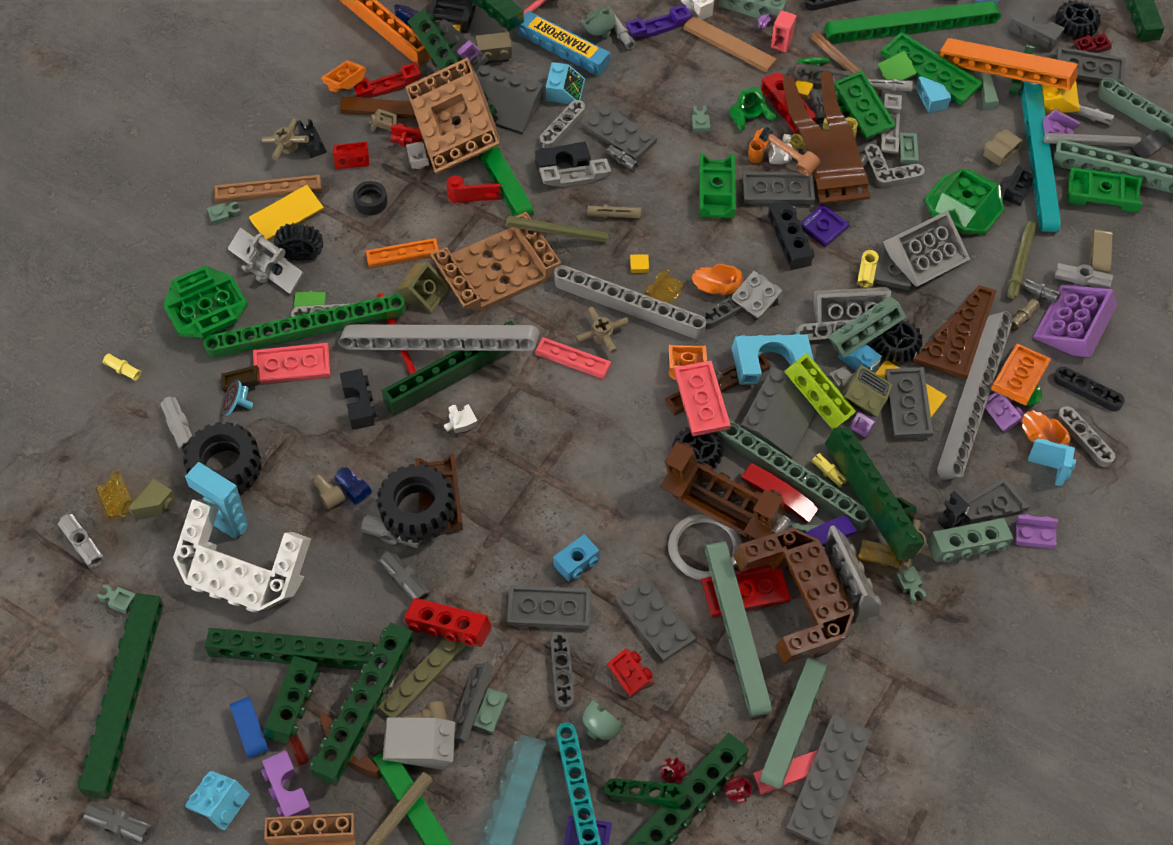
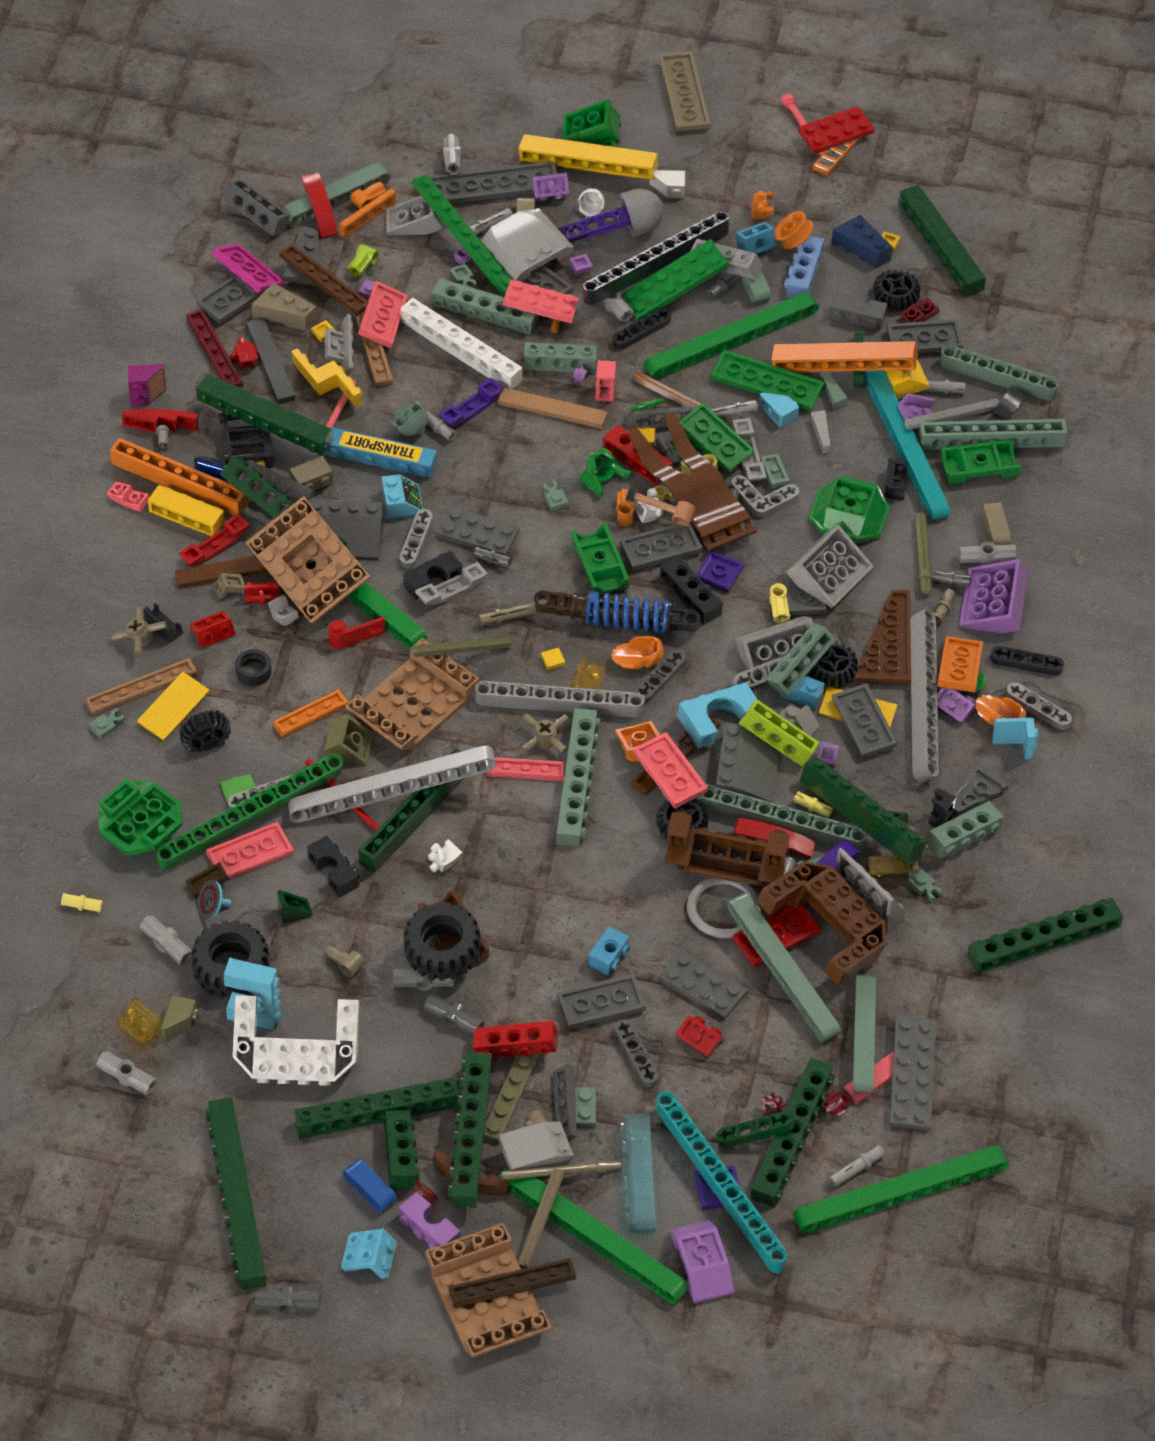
camera: 20 degrees left, 5 degrees down
sand green plate [97,585,135,614] -> none
light grey piece [228,227,304,294] -> none
orange slope [321,60,366,92] -> none
clear blue piece [334,467,372,505] -> none
medium lavender plate [457,40,481,61] -> none
sand green cylinder [582,700,625,740] -> none
light grey bracket [732,271,784,318] -> none
olive slope [842,364,893,417] -> none
bright green piece [878,51,917,81] -> none
dark tan brick [983,129,1023,166] -> none
medium lavender bracket [1014,514,1058,549] -> none
none -> coral slope [107,482,150,512]
none -> yellow brick [148,485,225,536]
none -> dark green slope [277,890,313,923]
none -> dark tan bar [501,1160,621,1180]
none -> piece [534,590,700,636]
none -> sand green brick [556,708,600,847]
none -> light grey piece [810,410,830,454]
none -> dark green brick [967,897,1123,974]

